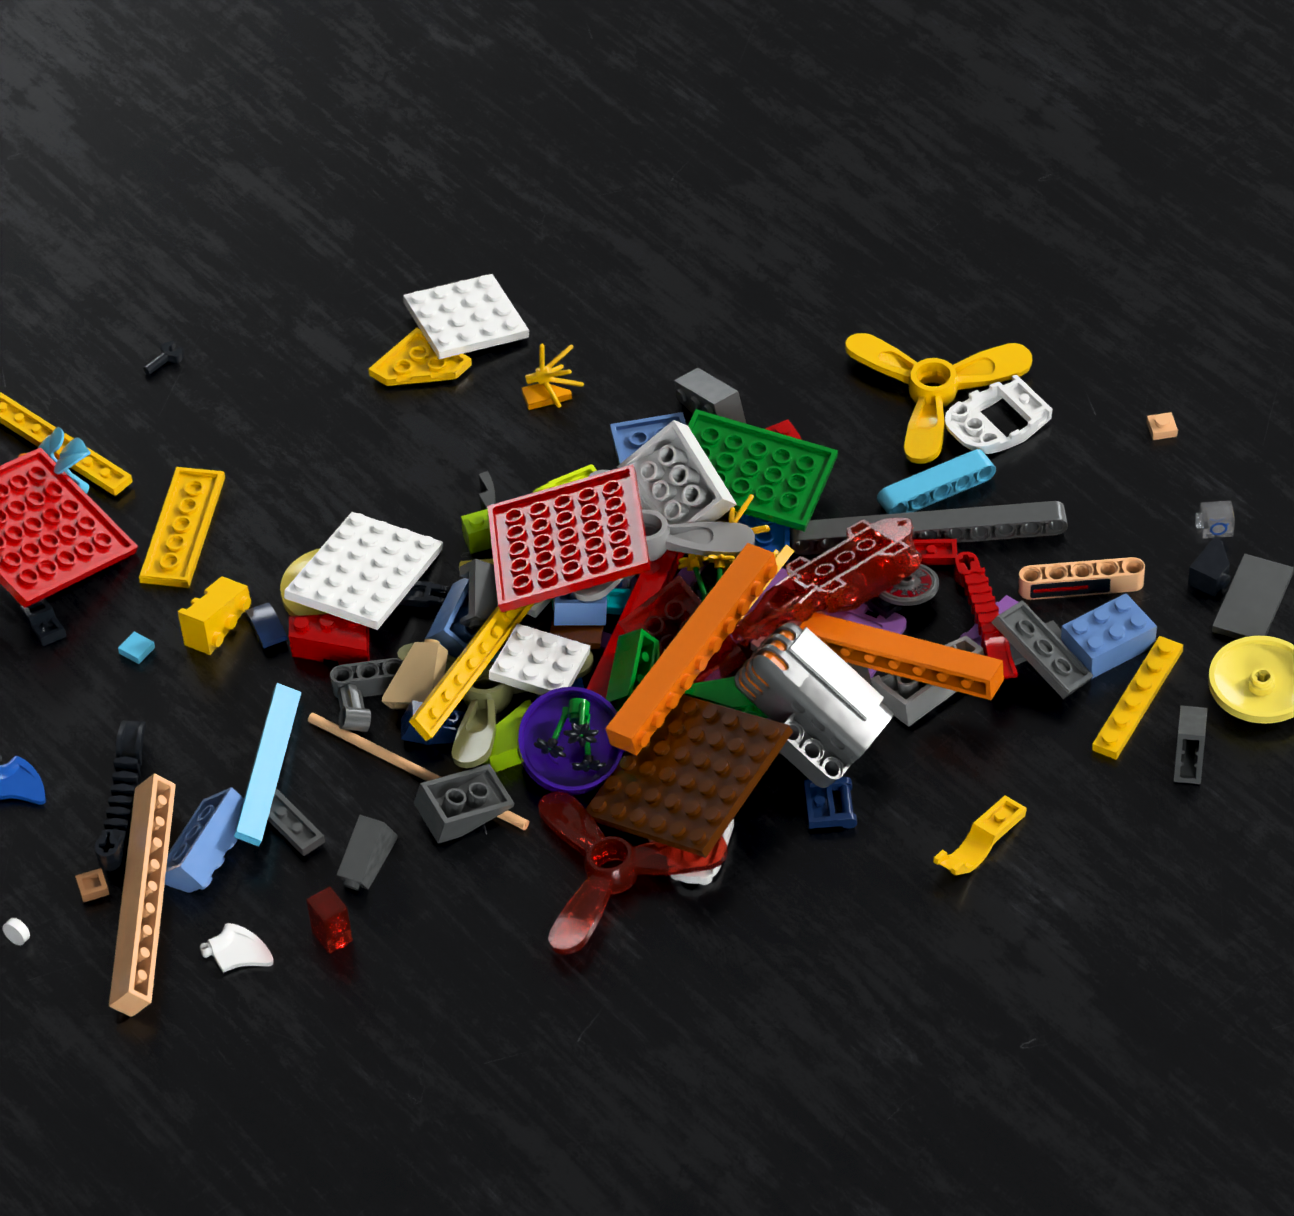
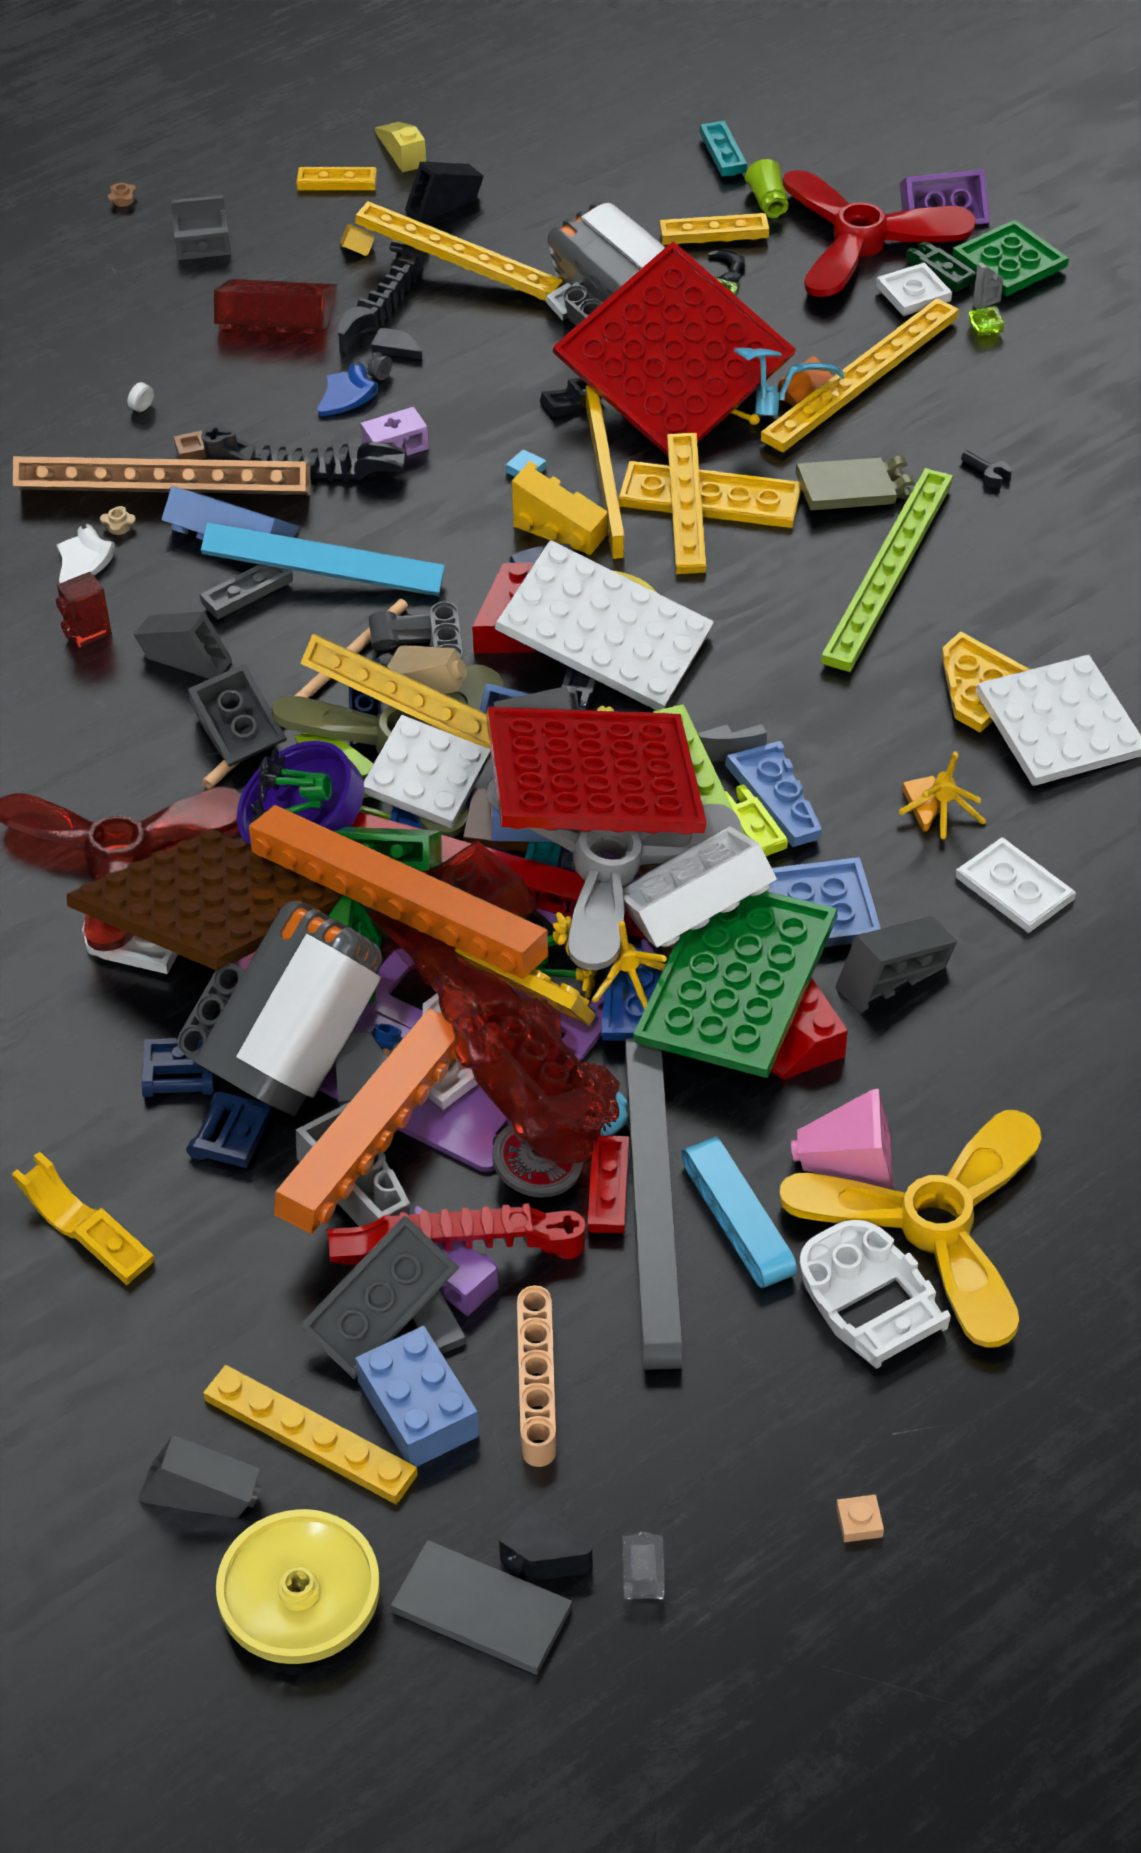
camera: 90 degrees right, 0 degrees up
none -> tan plate [100,506,136,535]
none -> dark blue plate [186,1092,273,1168]
none -> lavender brick [361,407,429,456]
none -> yellow tile [586,385,624,559]
none -> yellow tile [667,433,706,574]
none -> medium blue wing [725,741,822,847]
none -> bright pink slope [791,1089,894,1190]
none -> tile [795,455,915,510]
none -> lime plate [821,468,953,672]
none -> white tile [955,837,1076,933]

